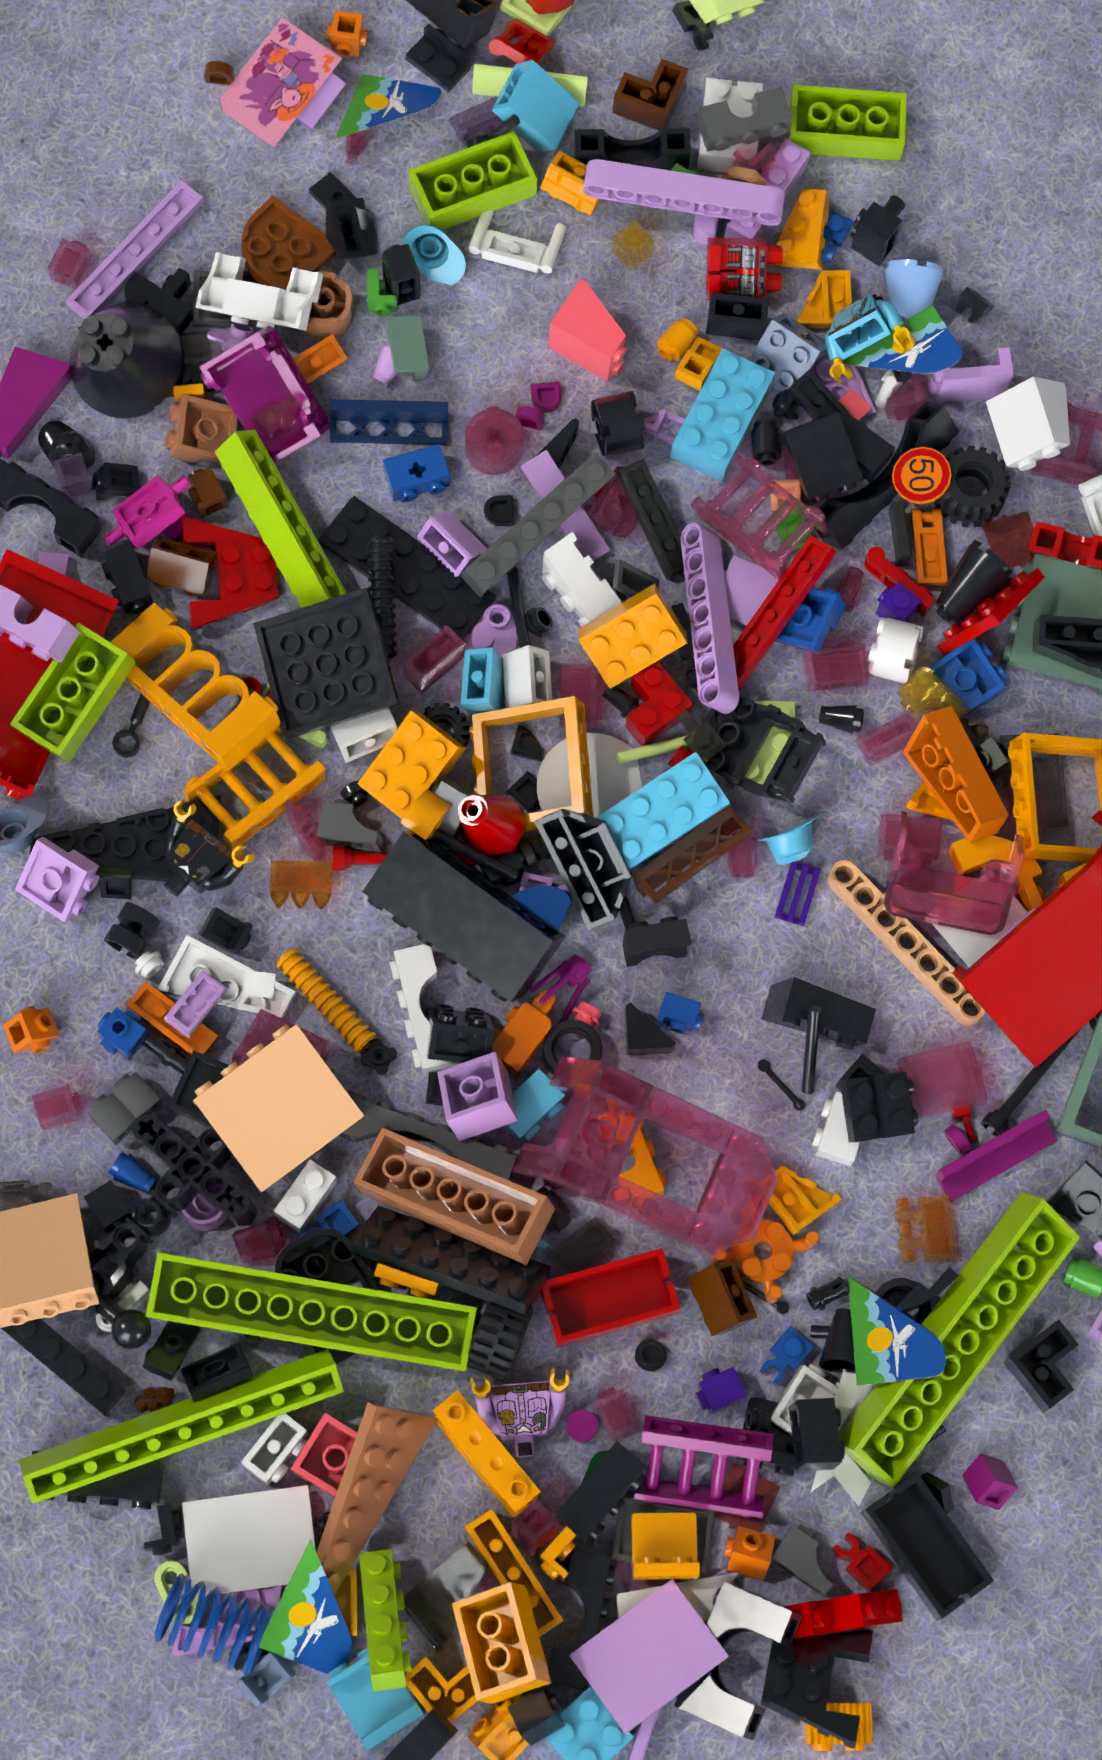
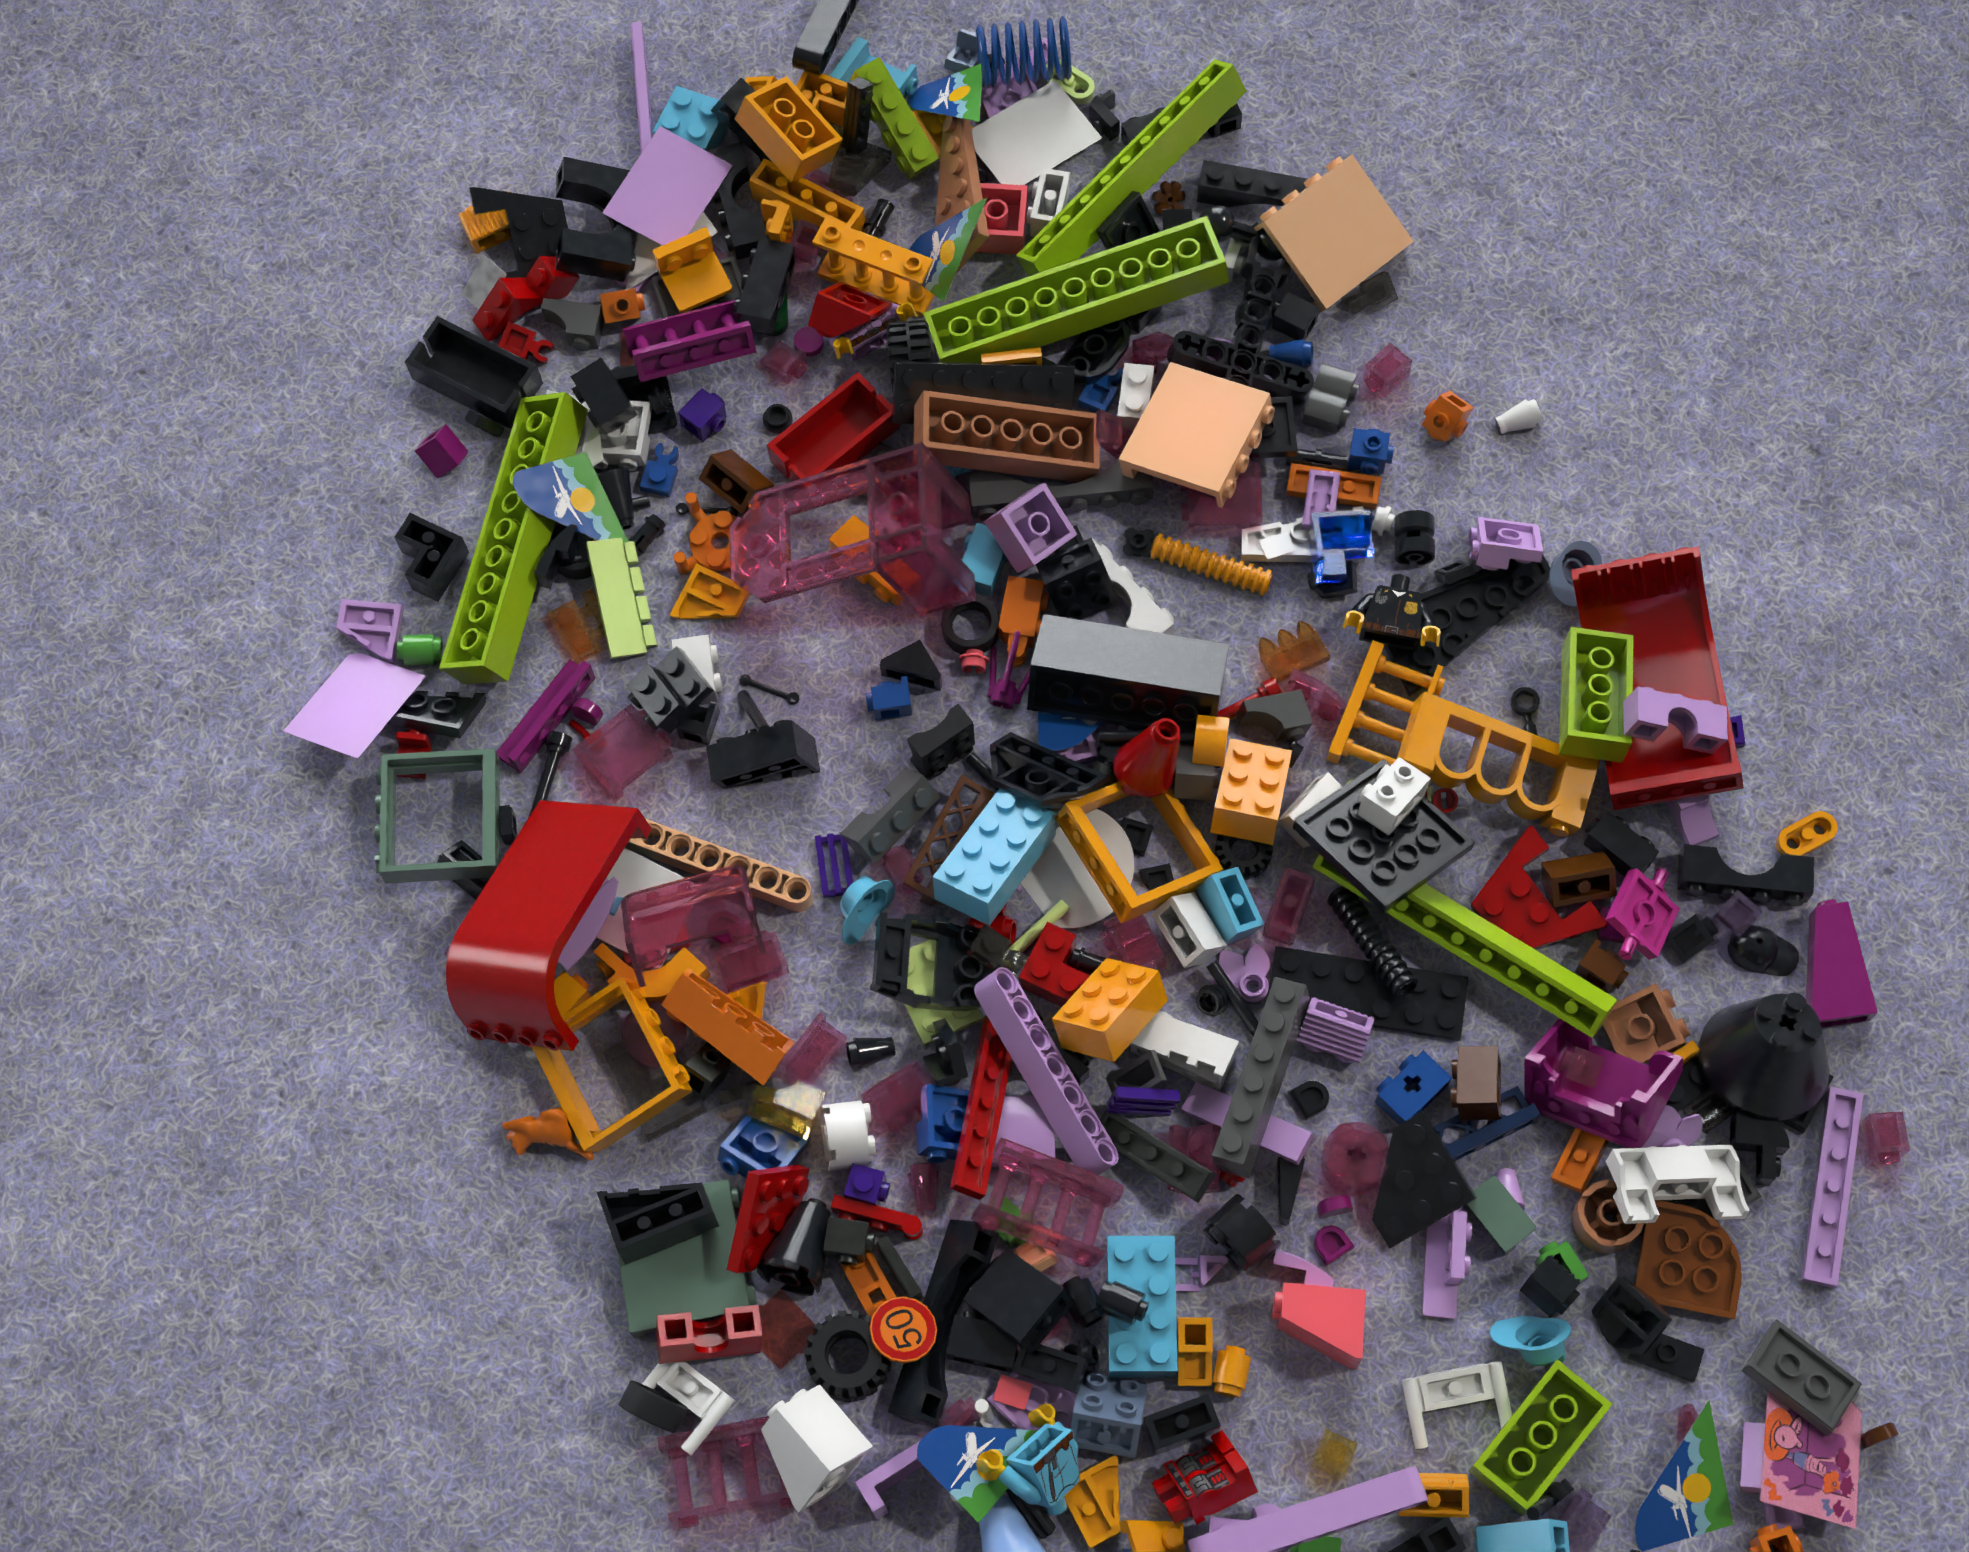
camera: 165 degrees right, 5 degrees down
black tile [124,272,159,305] -> none
none -> flat silver sticker [461,254,507,310]
none -> black tile [498,805,517,845]
none -> yellowish green windscreen [585,538,657,659]
none -> red slope [808,281,893,338]
none -> pearl dark grey brick [823,1217,875,1266]
none -> dark grey arch [840,768,940,864]
none -> black piece [841,77,873,154]
none -> black pin [862,198,895,238]
none -> sticker [909,197,988,302]
none -> black bracket [923,1018,969,1086]
none -> clear pink slope [1096,409,1133,459]
none -> black brick [1096,1281,1149,1326]
none -> dark purple tile [1107,1086,1180,1116]
none -> lavender slope [1273,1250,1334,1287]
none -> clear blue panel [1308,510,1374,584]
none -> white brick [1357,757,1431,835]
none -> black plate [1372,1110,1477,1249]
none -> lavender bracket [1422,1207,1472,1320]
none -> brick [1451,1045,1501,1120]
none -> dark grey tile [1742,1319,1862,1436]

